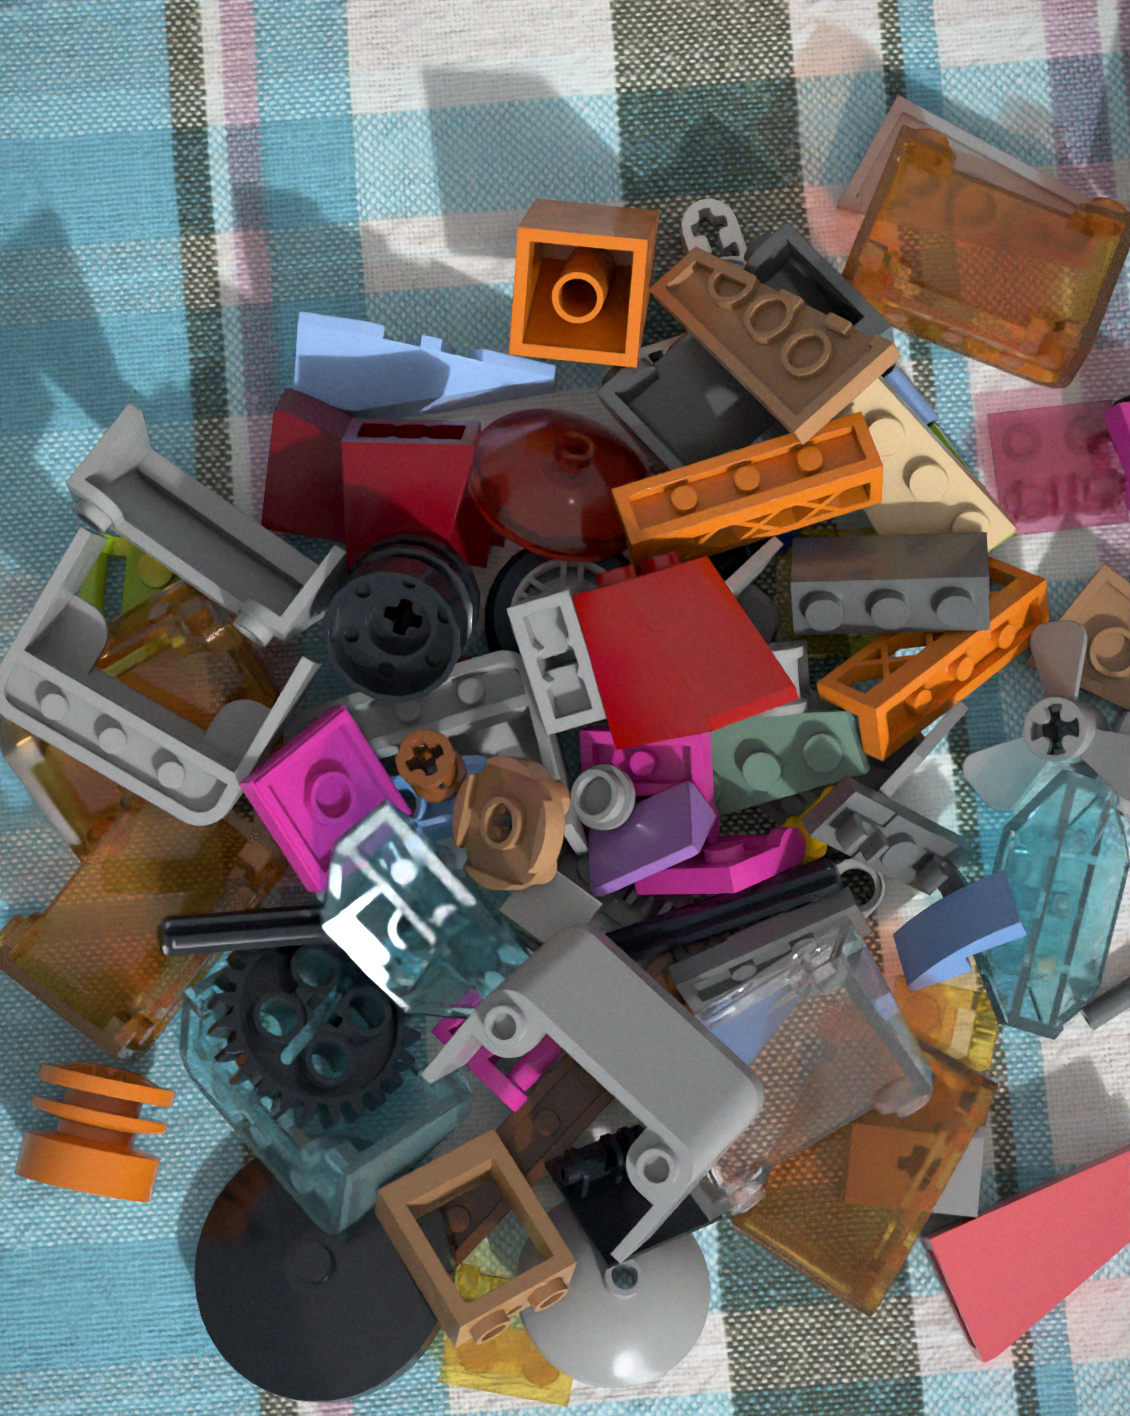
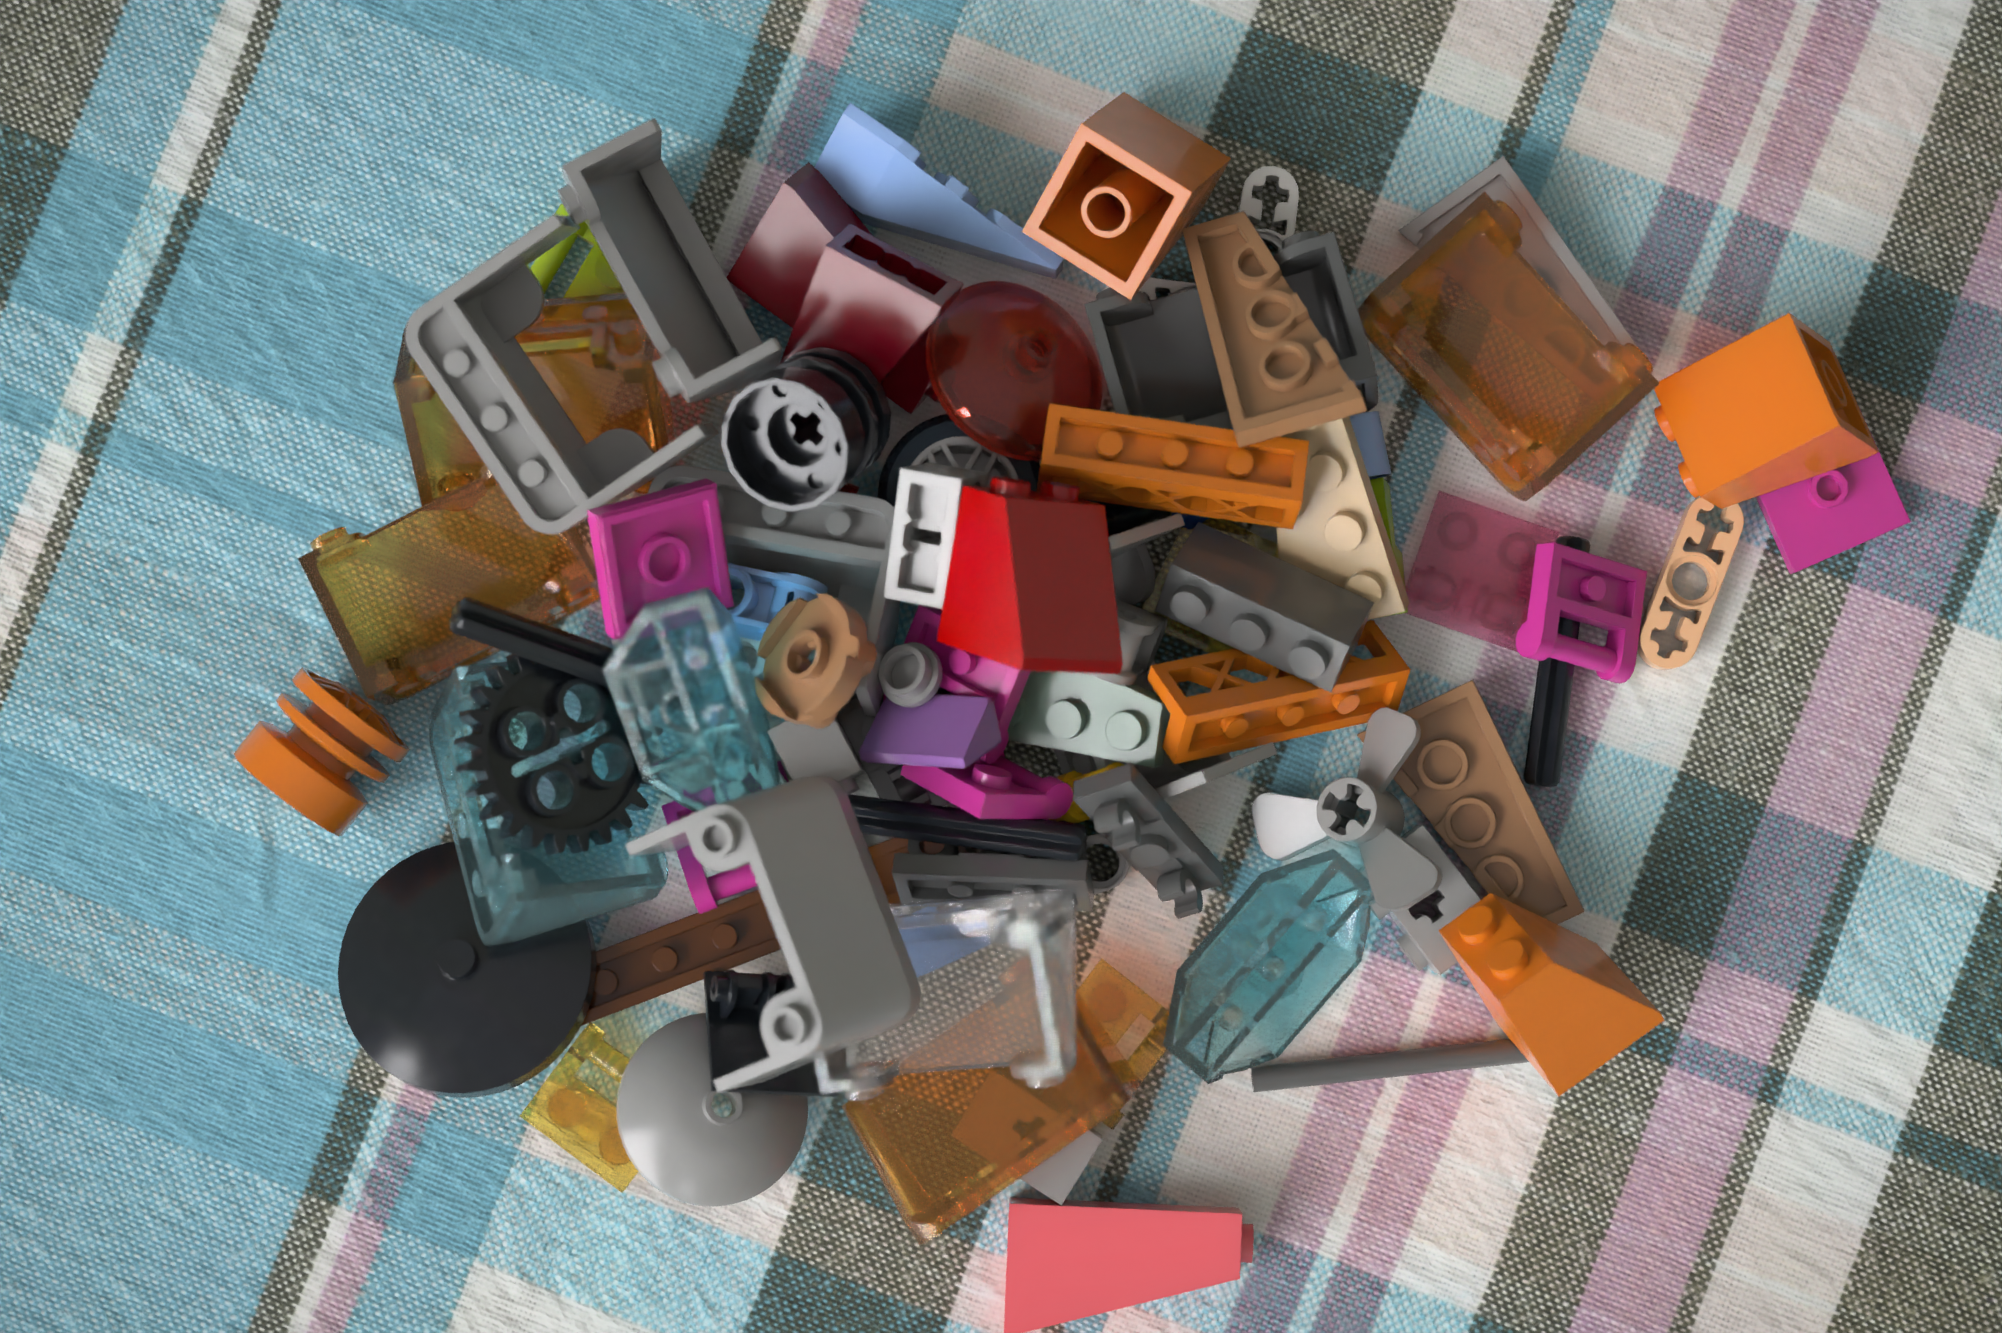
camera: 30 degrees right, 5 degrees up
medium nougat window [374,1128,577,1348] -> none
dark orange bush [395,729,467,803] -> none
medium blue slope [893,870,1027,993] -> none

